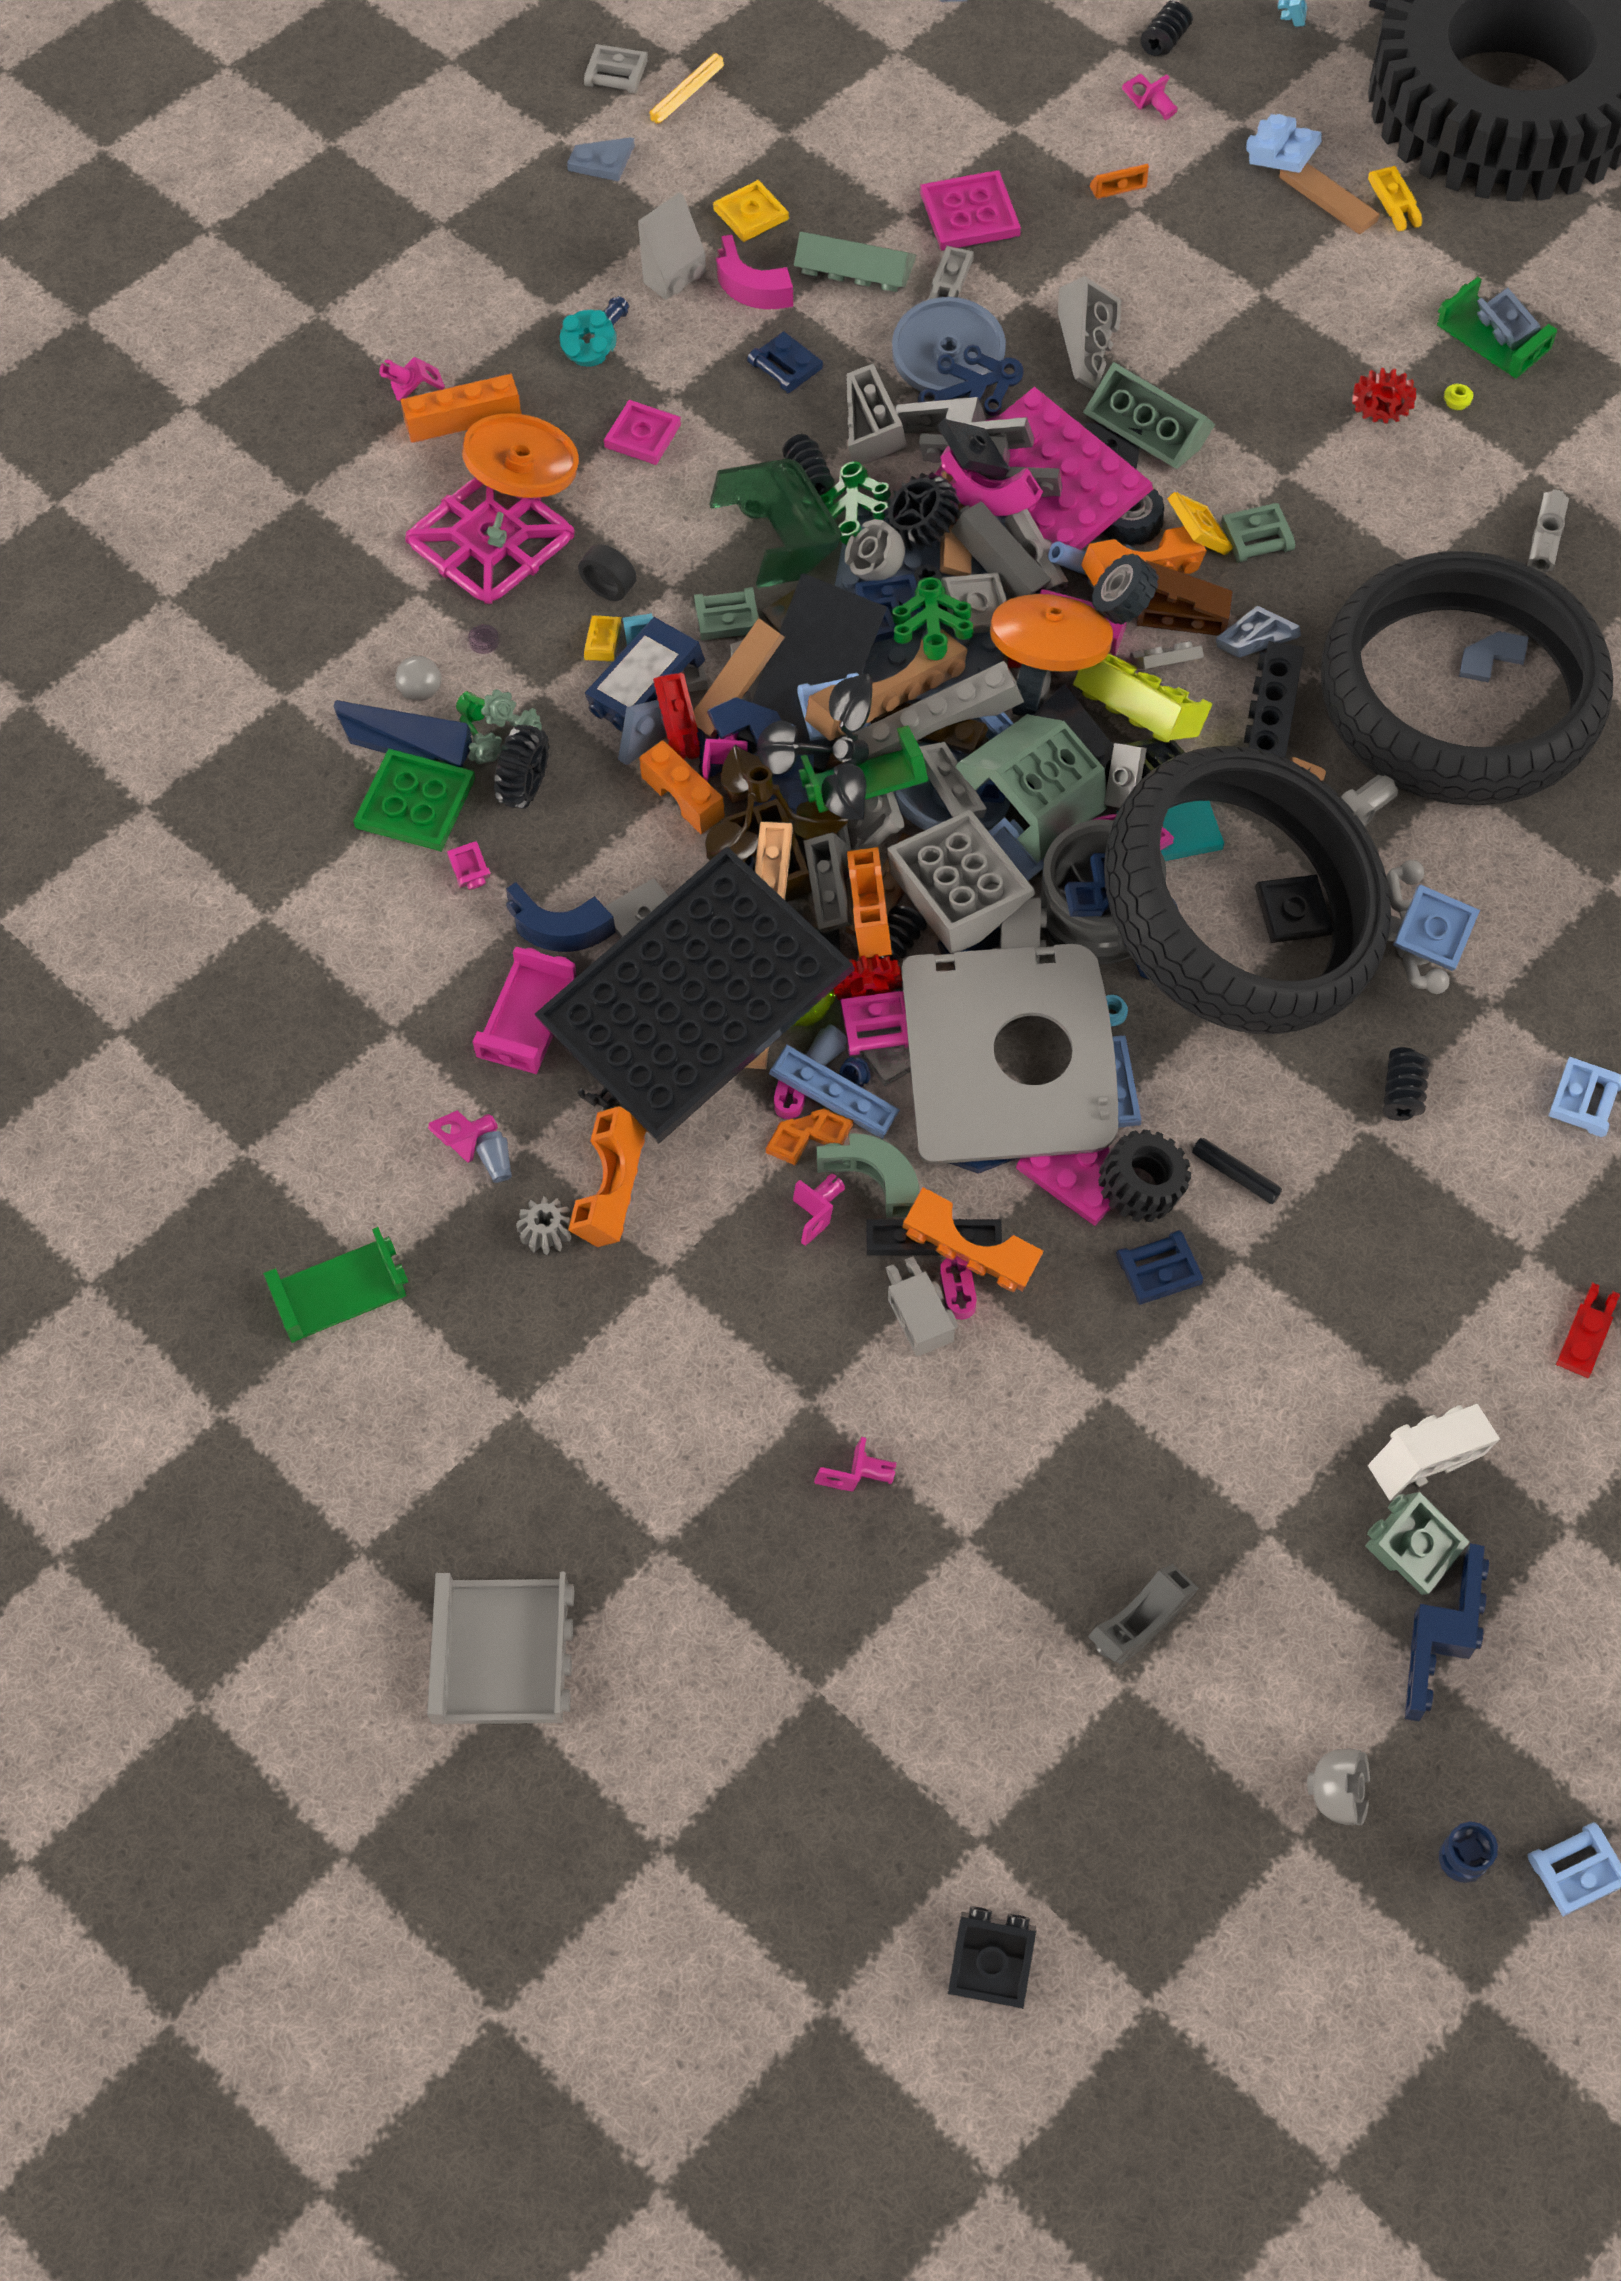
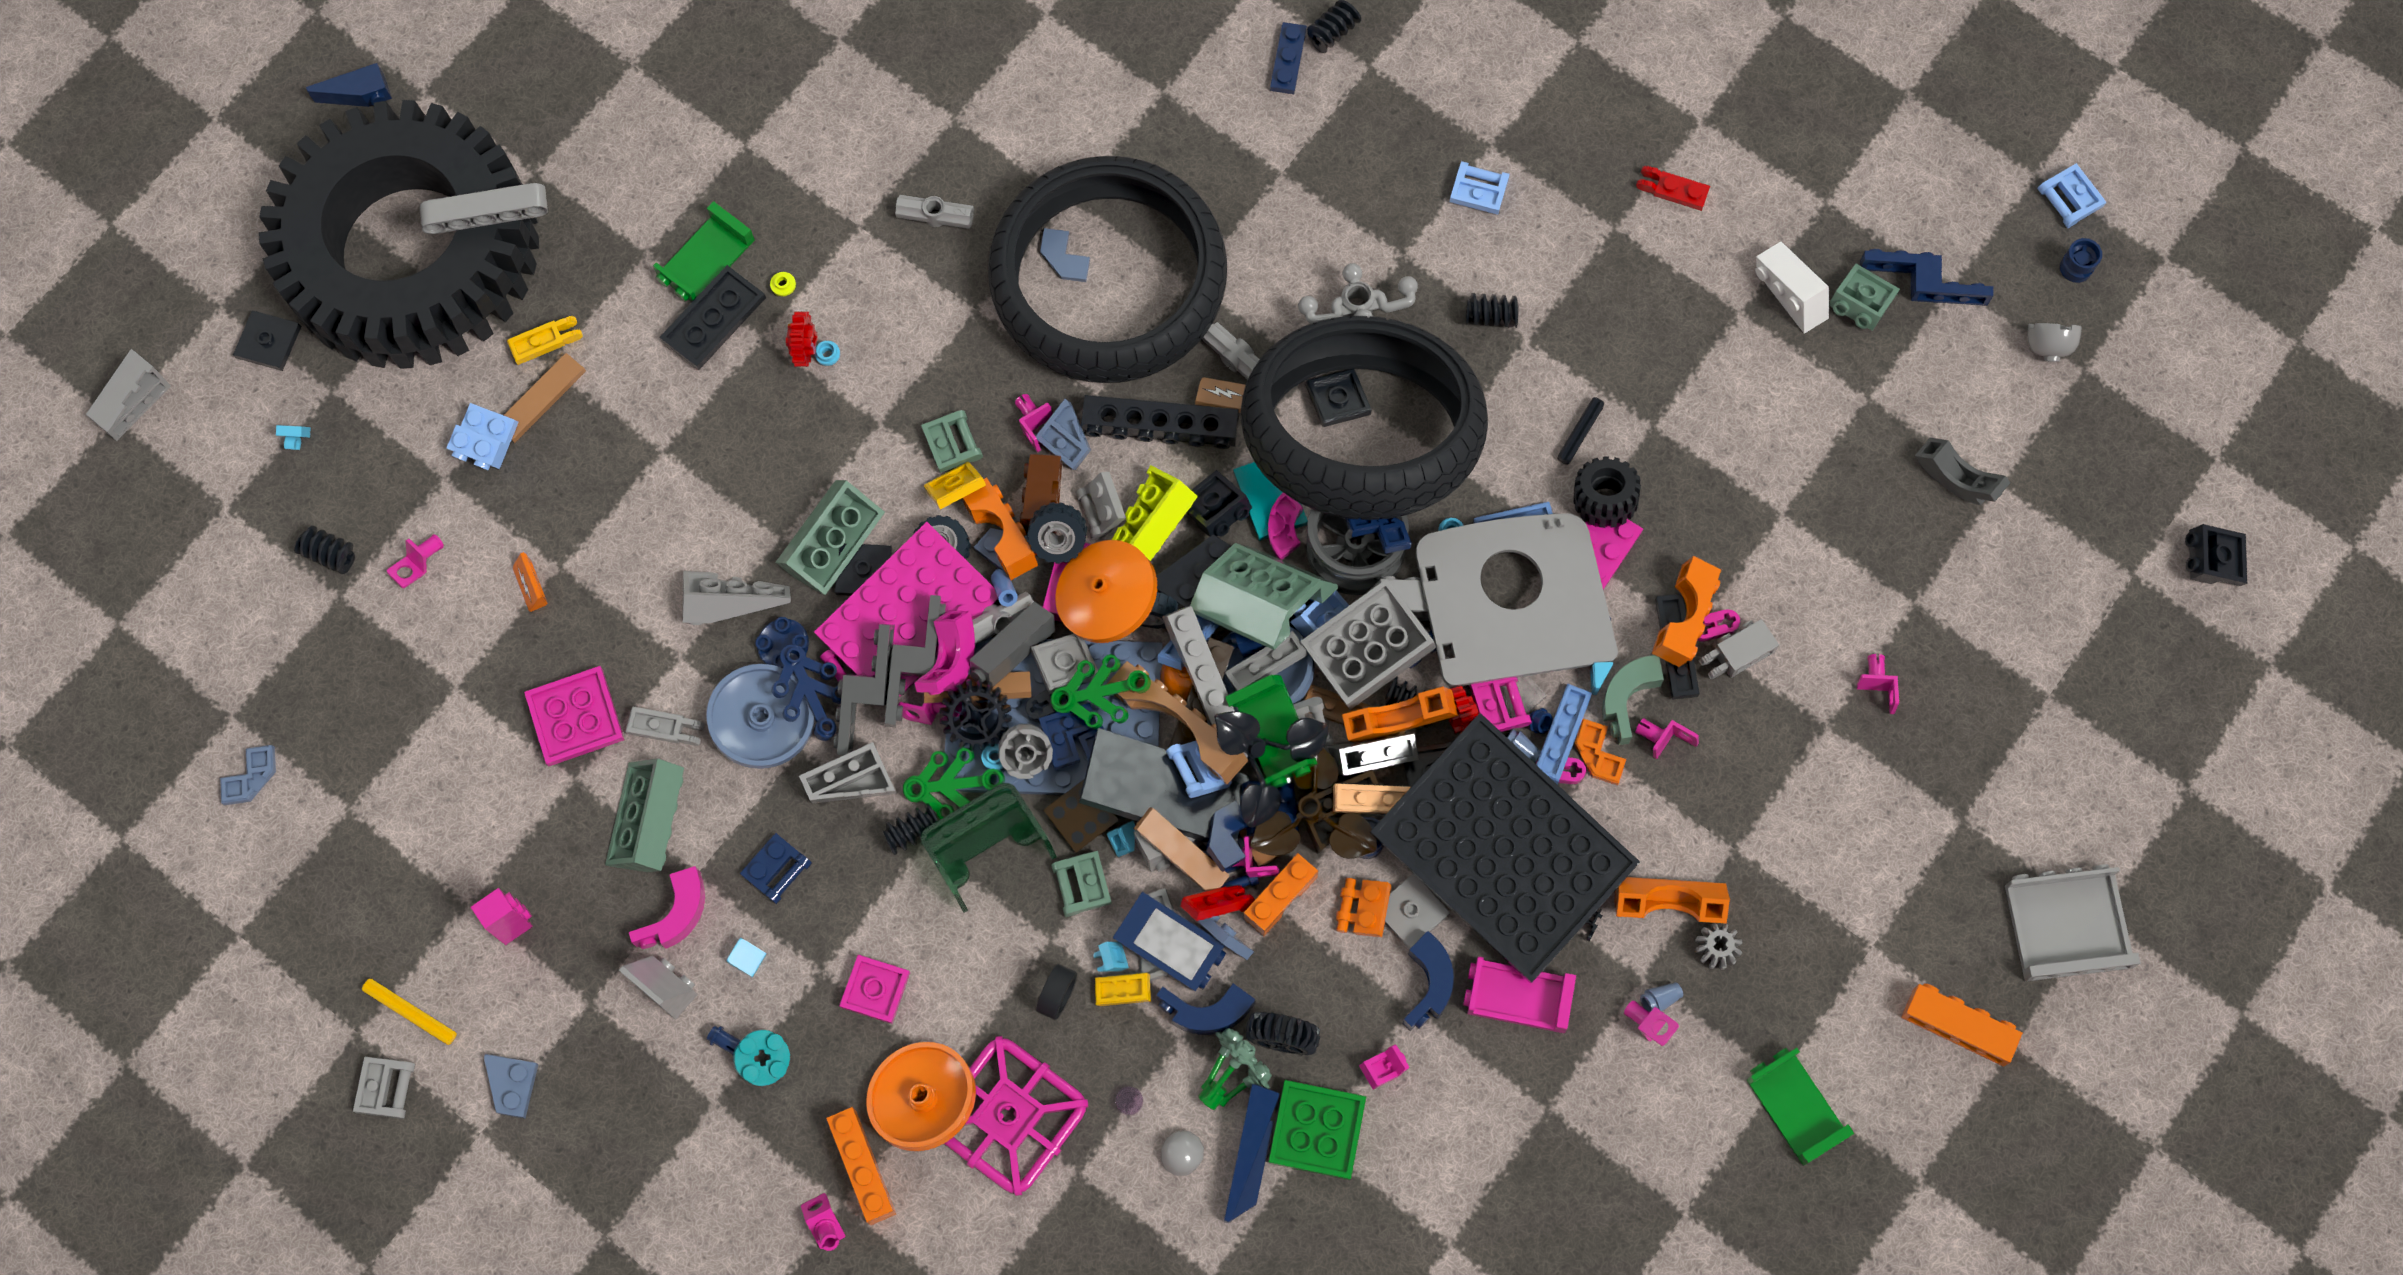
camera: 95 degrees left, 10 degrees up
sand green hand [487,512,507,548] -> none
yellow plate [713,180,789,242] -> none
black plate [938,418,1010,477] -> none
light grey plate [1104,743,1147,808] -> none
dark blue plate [1116,1230,1204,1305] -> none
medium blue plate [1393,884,1480,971] -> none
sand blue bracket [1477,288,1541,351] -> none
none -> light grey beam [420,183,548,234]
none -> dark pink brick [471,888,533,945]
none -> black plate [659,265,766,370]
none -> slope [727,938,766,977]
none -> dark blue dish [755,617,809,668]
none -> medium azure plate [815,341,840,366]
none -> dark pink bracket [1015,394,1053,452]
none -> dark blue arch [1156,983,1255,1035]
none -> orange plate [1336,878,1391,937]
none -> medium azure slope [1590,662,1613,695]
none -> orange brick [1901,983,2023,1067]

